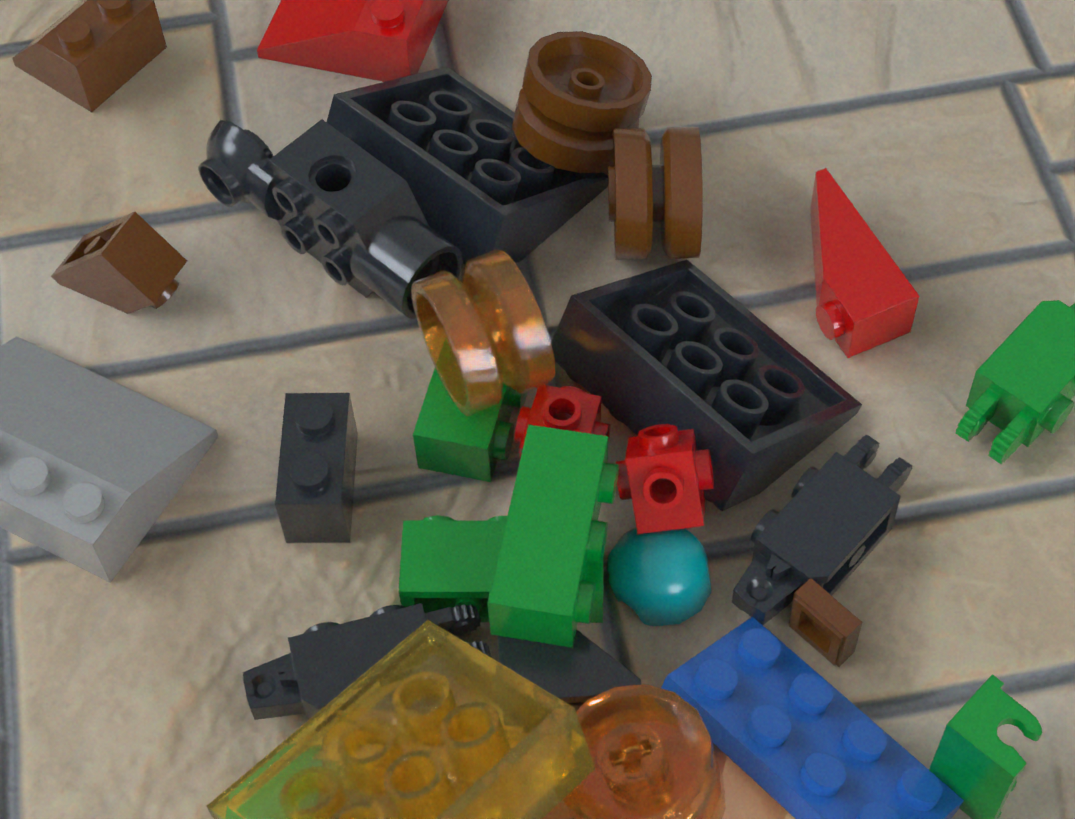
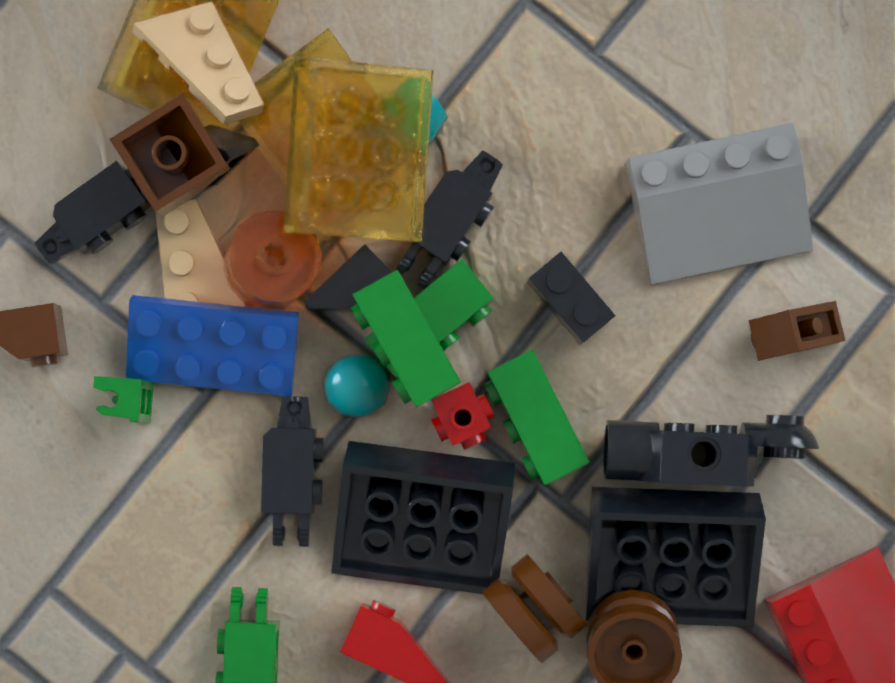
camera: 135 degrees right, 30 degrees up
clear orange wheel [411,249,555,416] -> none
red brick [616,424,714,534] -> none
reddish brown tile [789,578,863,667] -> none

